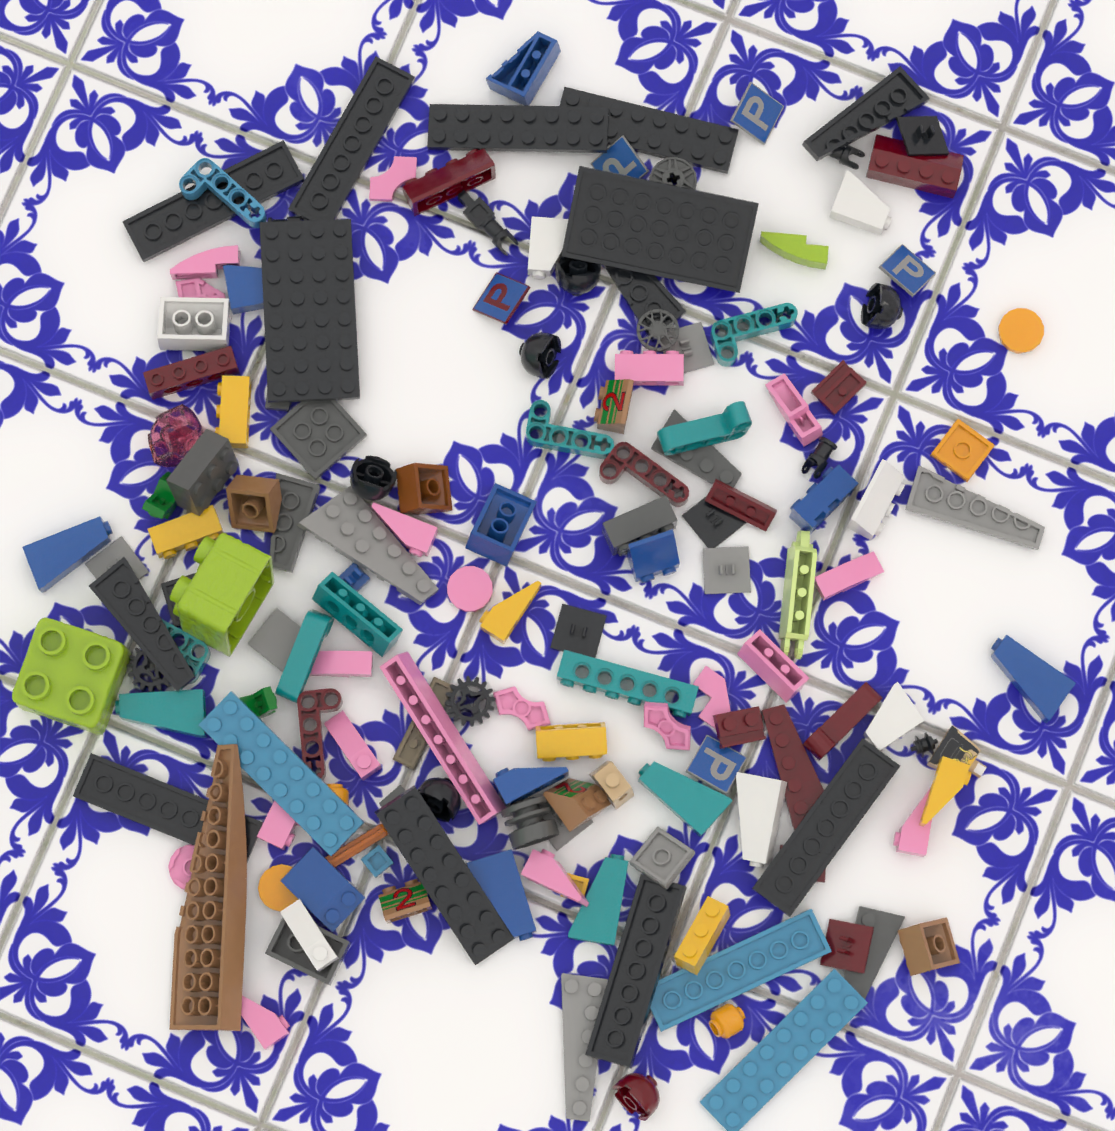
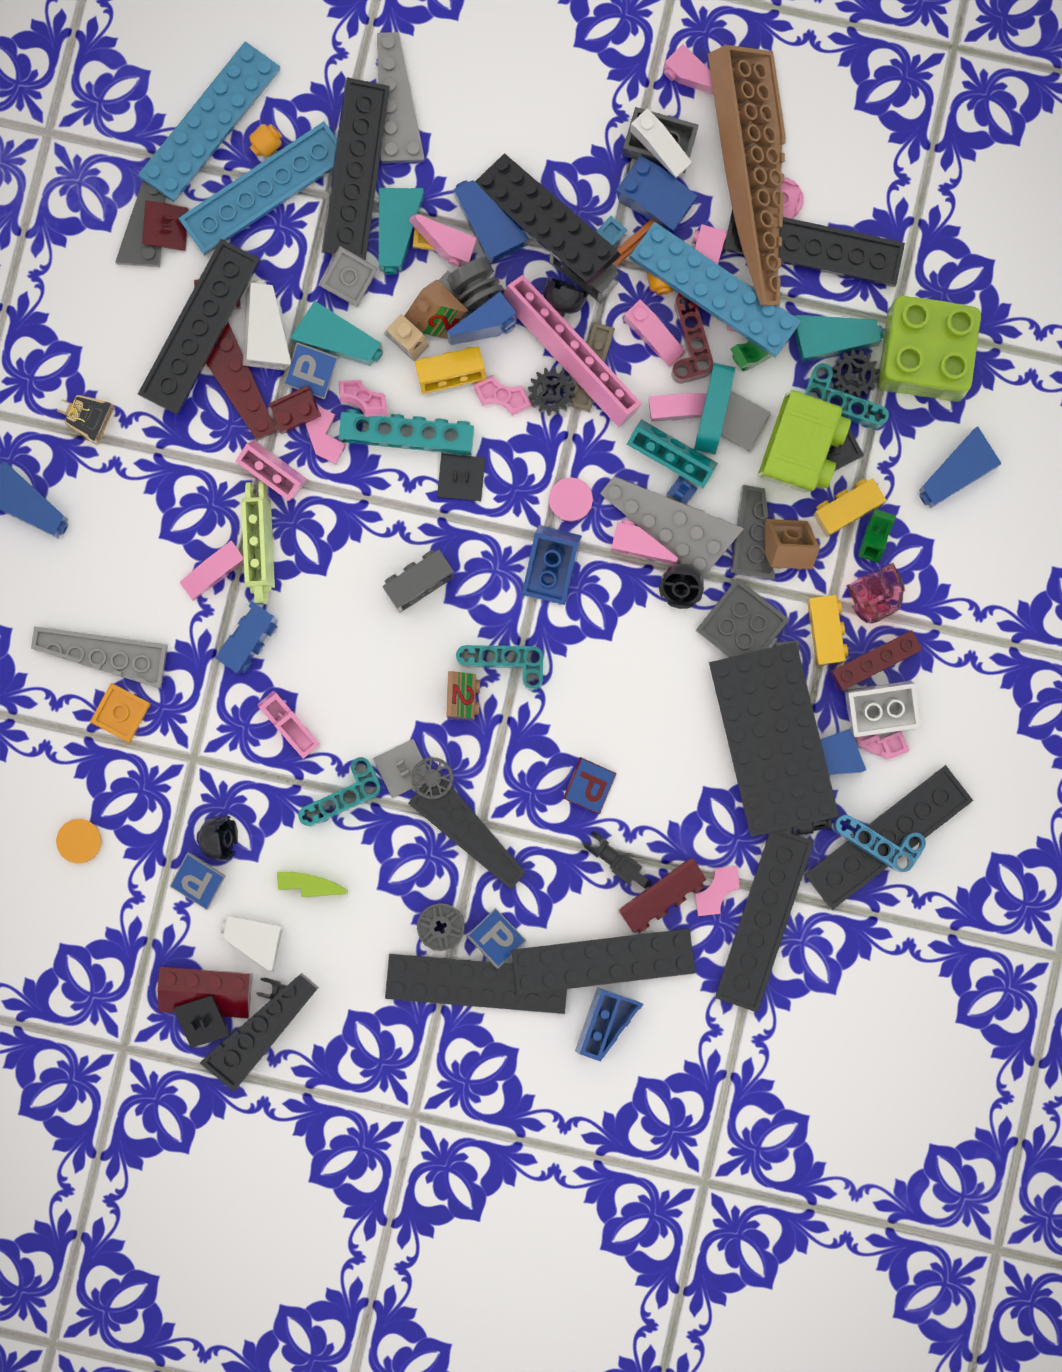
camera: 170 degrees right, 5 degrees up
light grey piece [85,536,149,580] -> none
black wing [89,557,196,692] -> none
dark grey brick [166,429,239,516] -> none
bright pink slope [170,245,240,280] -> none
light orange tile [258,864,299,912] -> none
medium nougat slope [378,879,432,924] -> none
dark orange slope [396,463,452,515] -> none
yellow slope [479,581,541,644] -> none
black cylinder [519,332,561,379] -> none
white slope [528,216,568,279] -> none
black cylinder [555,256,601,296] -> none
black plate [561,166,759,293] -> none
dark red beam [599,442,689,507] -> none
dark red cylinder [612,1073,660,1121] -> none
bright pink brick [615,350,684,386] -> none
blue slope [627,529,680,583] -> none
dark grey wing [651,409,742,488] -> none
teal beam [657,401,752,455] -> none
yellow brick [674,896,731,975] -> none
black piece [682,497,746,548] -> none
light grey piece [703,546,751,594] -> none
dark red plate [705,479,777,532] -> none
blue piece [730,82,784,145] -> none
black piece [801,437,837,479] -> none
dark red beam [803,682,883,761] -> none
dark red plate [811,360,867,416] -> none
white slope [847,459,906,540] -> none
white slope [863,682,924,751] -> none
bright pink slope [893,787,932,857] -> none
medium nougat slope [898,917,960,976] -> none
black wheel [910,732,938,758] -> none
yellow slope [919,756,972,826] -> none

